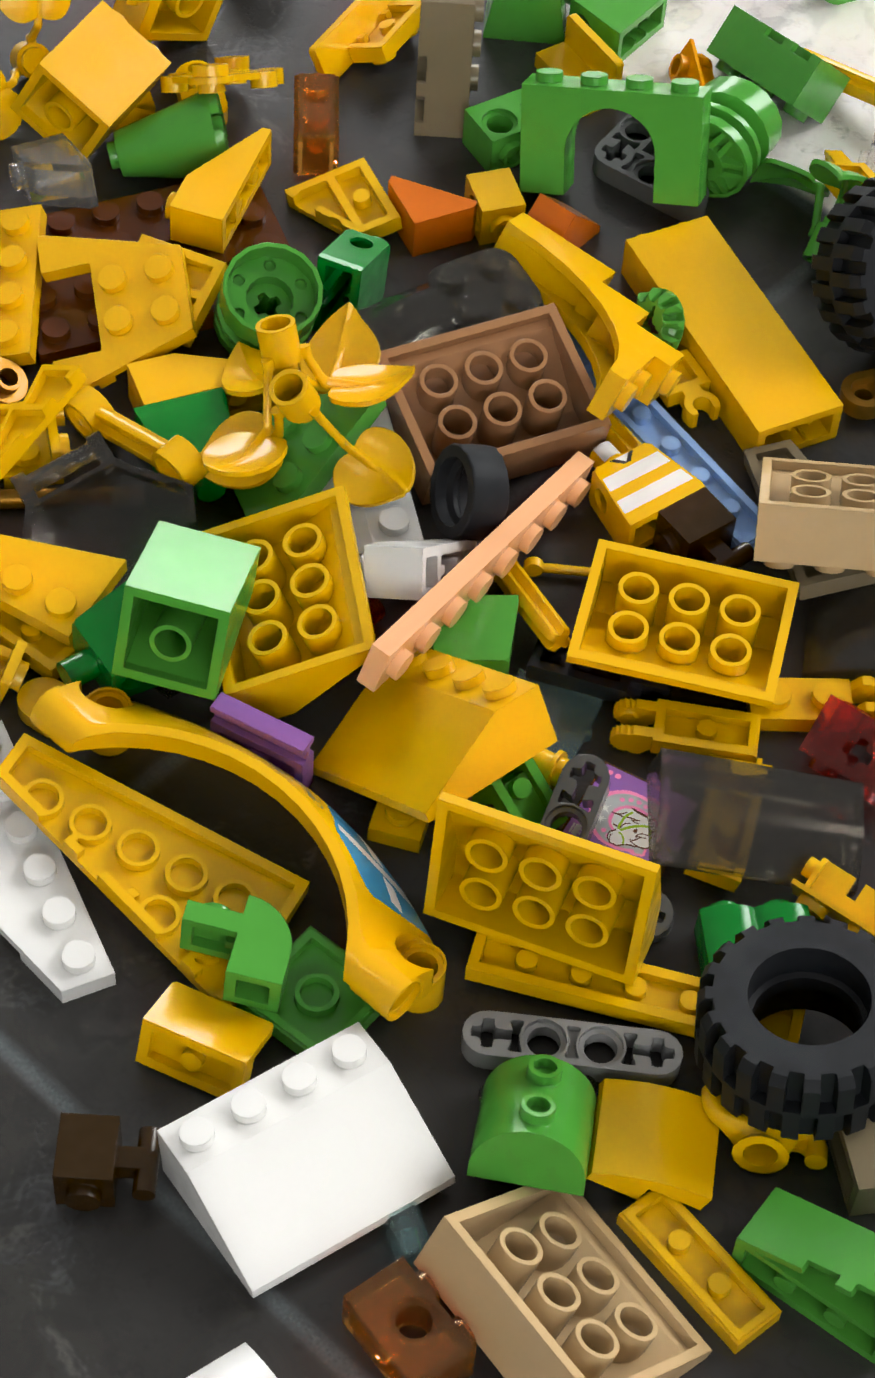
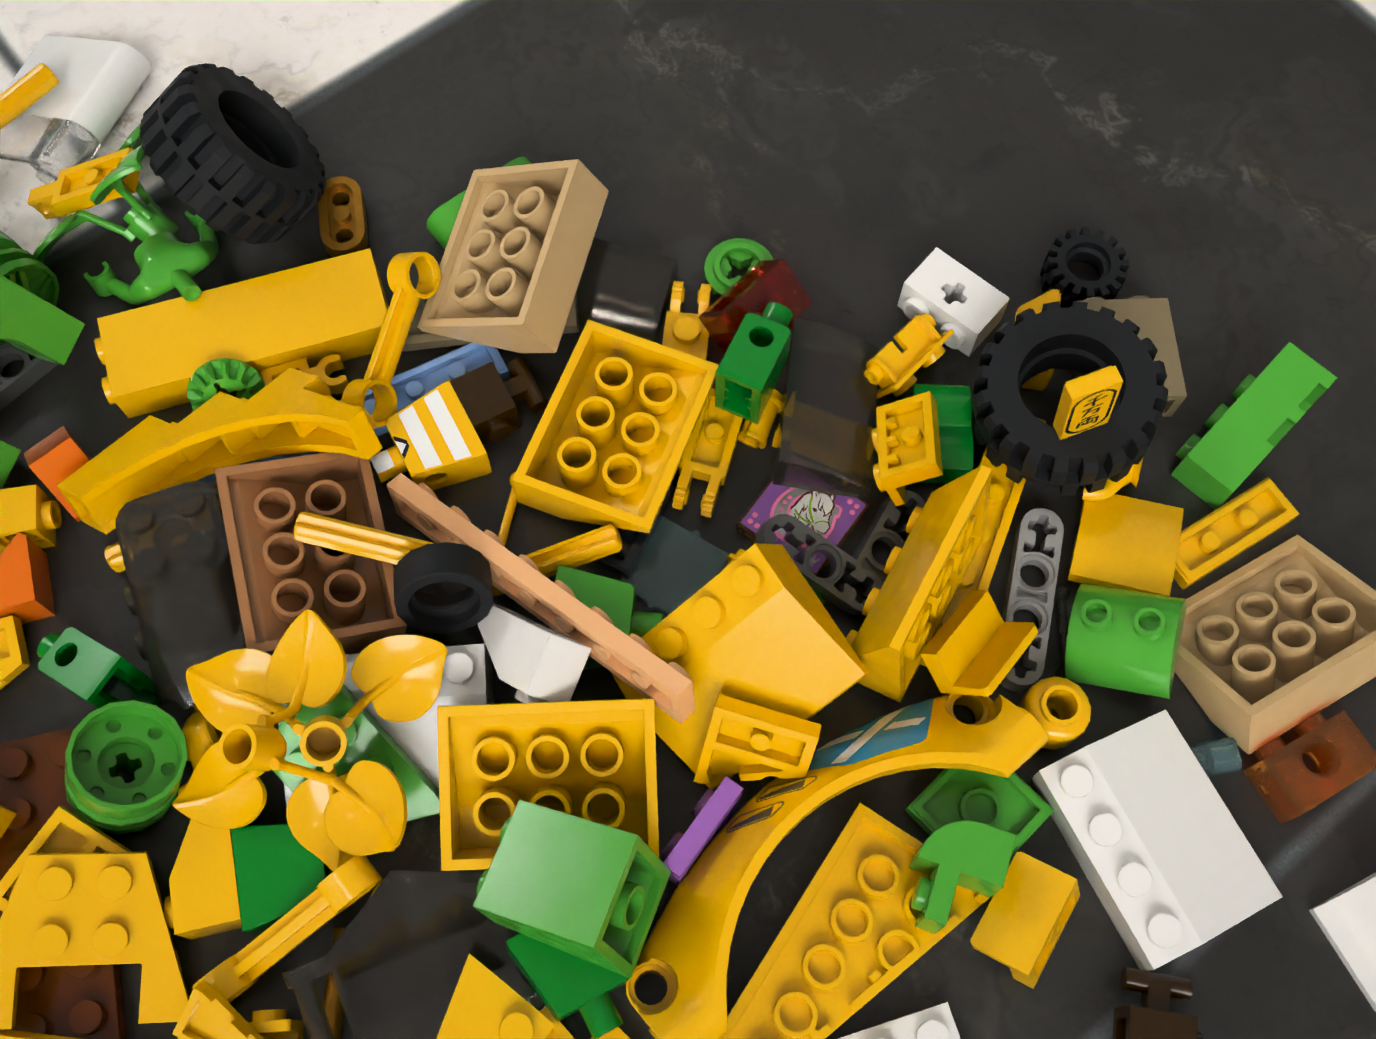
camera: 80 degrees left, 15 degrees up
none -> bright green piece [83,211,219,305]
none -> yellow axle [294,511,433,565]
none -> yellow piece [342,252,441,427]
none -> yellow wing [693,694,822,784]
none -> green torso [715,302,793,424]
none -> yellow bracket [871,391,943,506]
none -> yellow panel [920,590,1039,697]
none -> yellow head [1018,676,1091,750]
none -> yellow tile [1053,365,1123,440]

